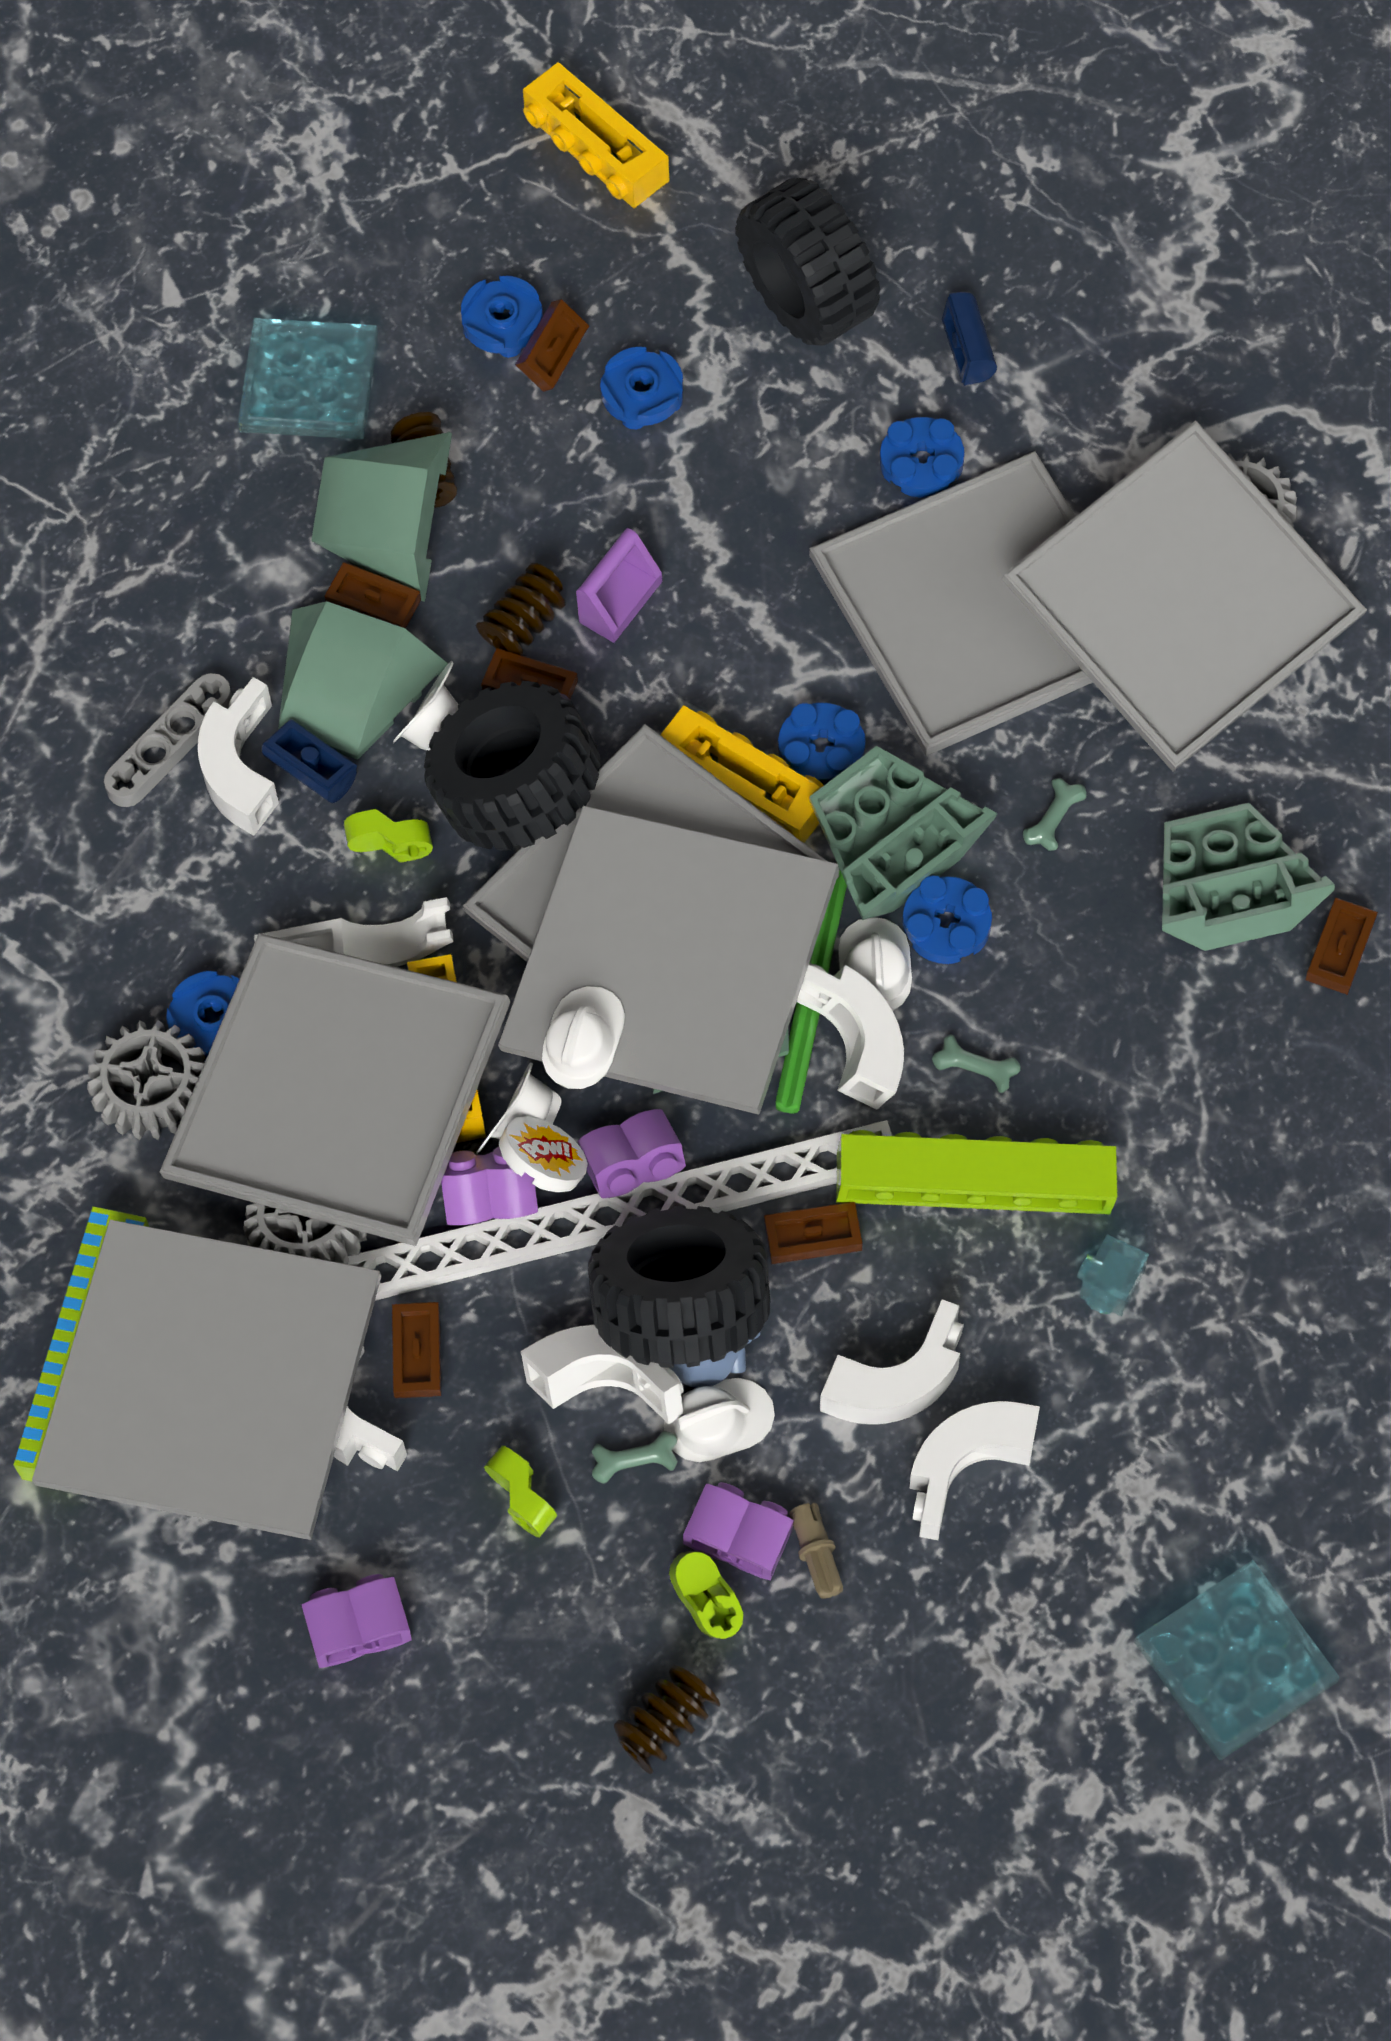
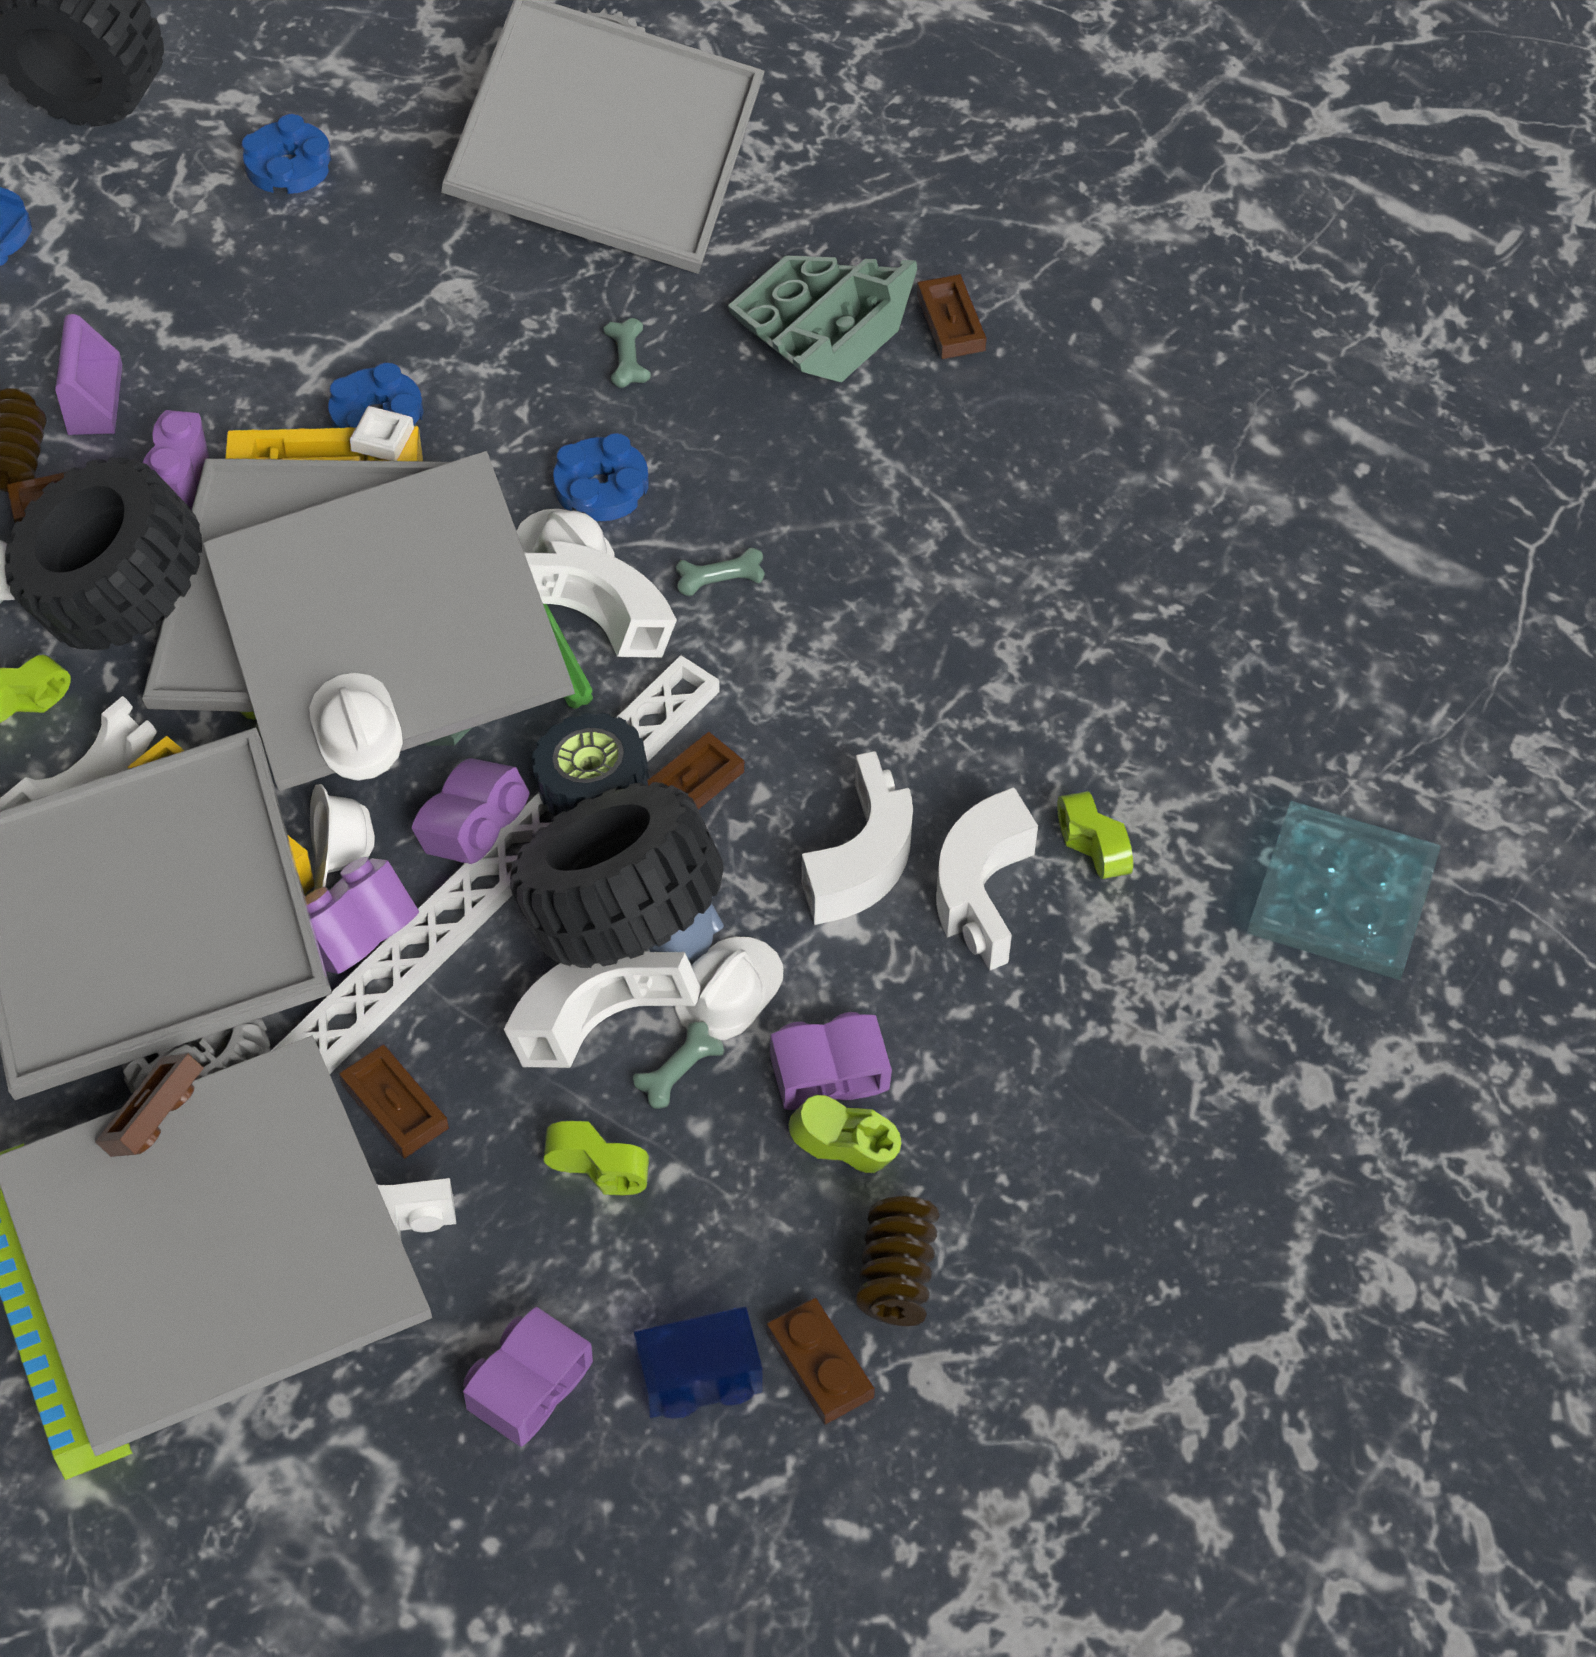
camera: 40 degrees left, 10 degrees down
tile [499,1116,588,1192] -> none
dark tan axle [789,1503,843,1599] -> none
light grey tile [809,451,1093,756] -> none
sand green wedge [809,746,997,920] -> none
lime brick [836,1130,1117,1214] -> none
dark blue brick [942,292,997,386] -> none
clear light blue brick [1077,1234,1149,1317] -> none
none -> reddish brown plate [95,1053,204,1157]
none -> medium lavender brick [143,410,210,511]
none -> white tile [350,406,414,461]
none -> black wheel [532,712,650,816]
none -> clear blue brick [633,1306,763,1419]
none -> reddish brown plate [767,1297,875,1425]
none -> lime piece [1057,791,1133,879]

